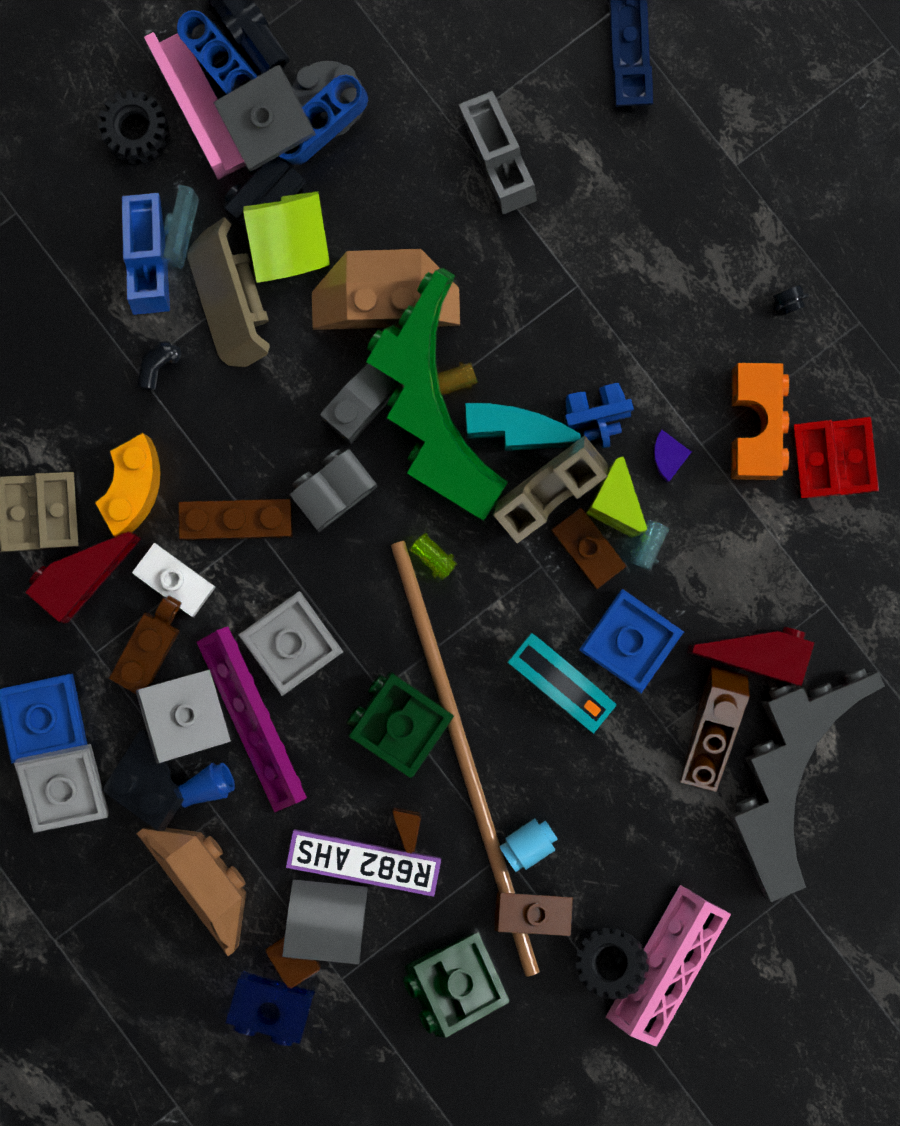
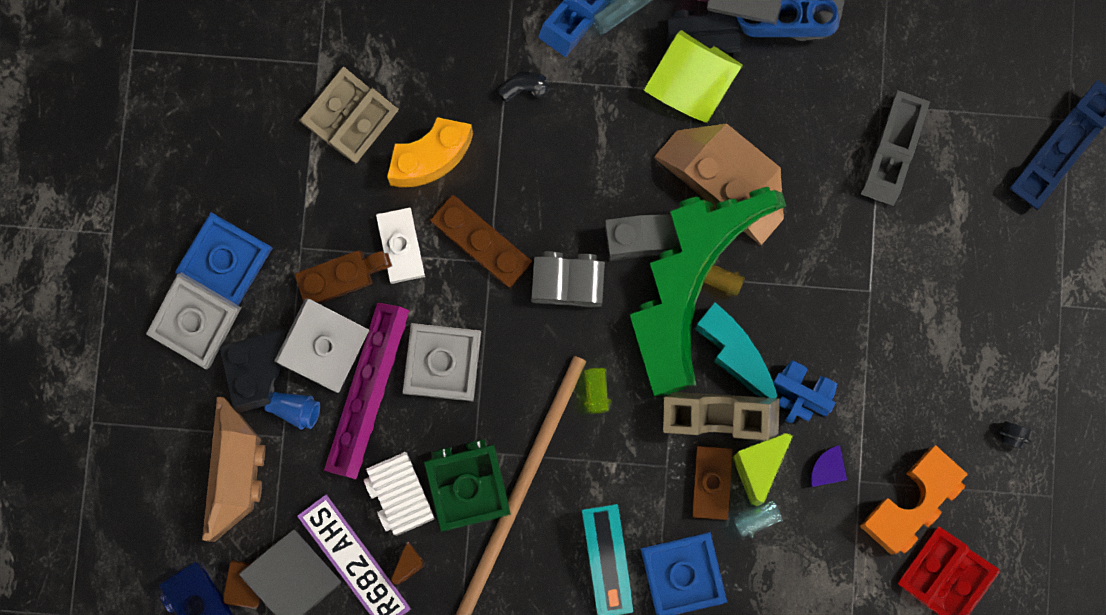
camera: 40 degrees right, 5 degrees down
dark red slope [25,531,141,623] -> none
dark tan piece [187,217,270,367] -> none
none -> white brick [363,452,435,536]

